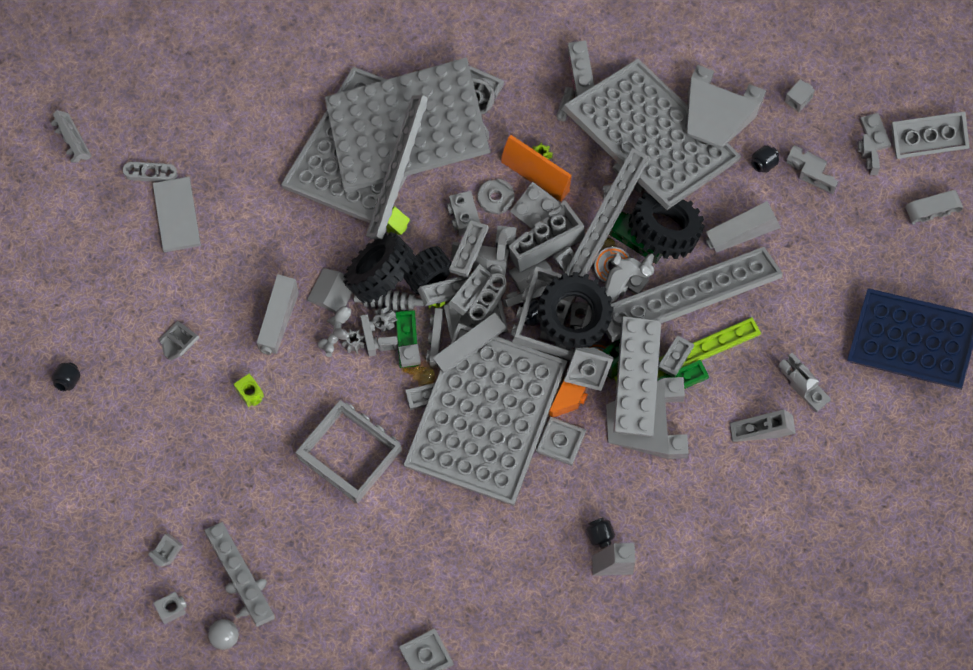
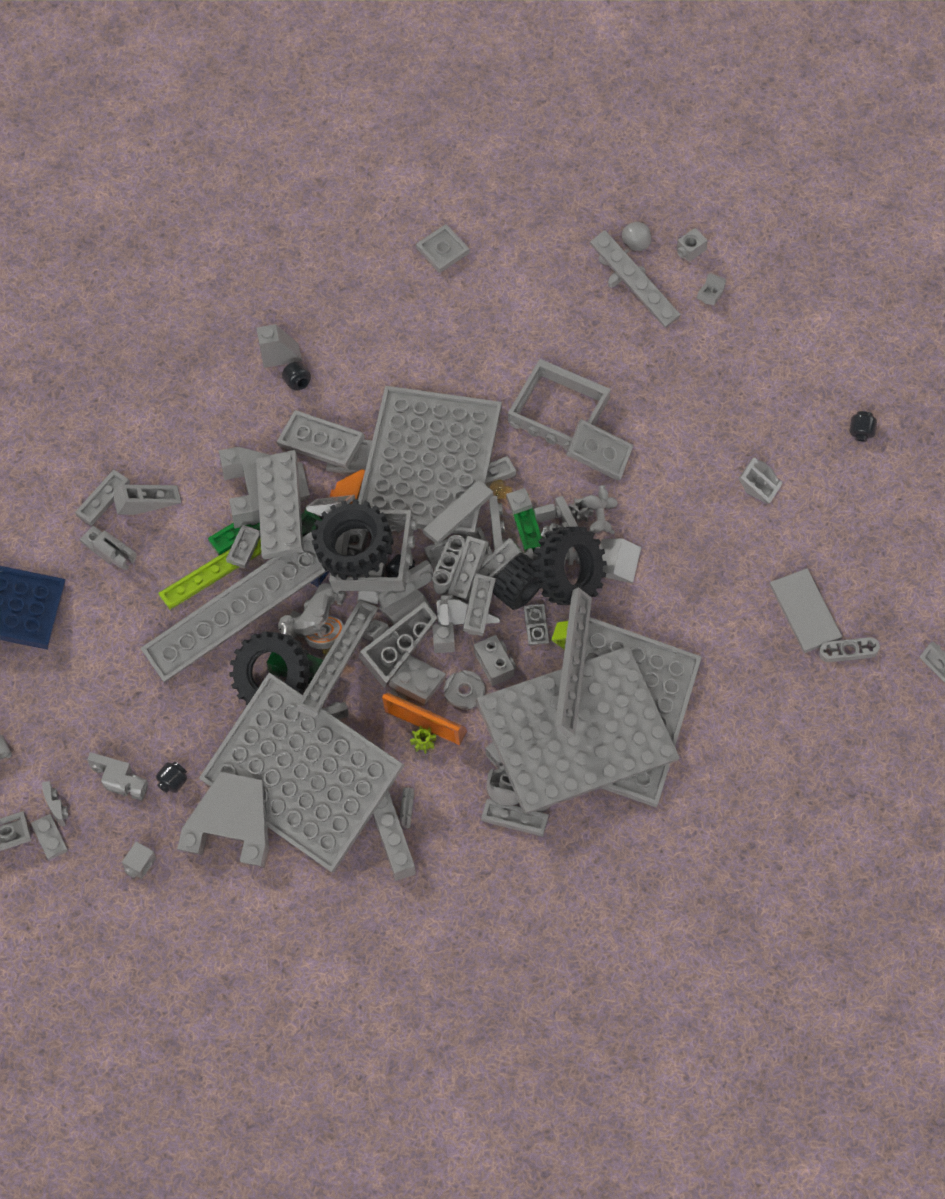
camera: 170 degrees right, 5 degrees down
lime brick [234,373,264,407] -> none
light grey slope [257,274,299,355] -> none
light grey slope [706,201,781,252] -> none
none -> light grey plate [75,469,130,526]
none -> light grey plate [277,410,365,469]
none -> light grey slope [524,604,549,646]
none -> light grey tile [566,419,633,480]

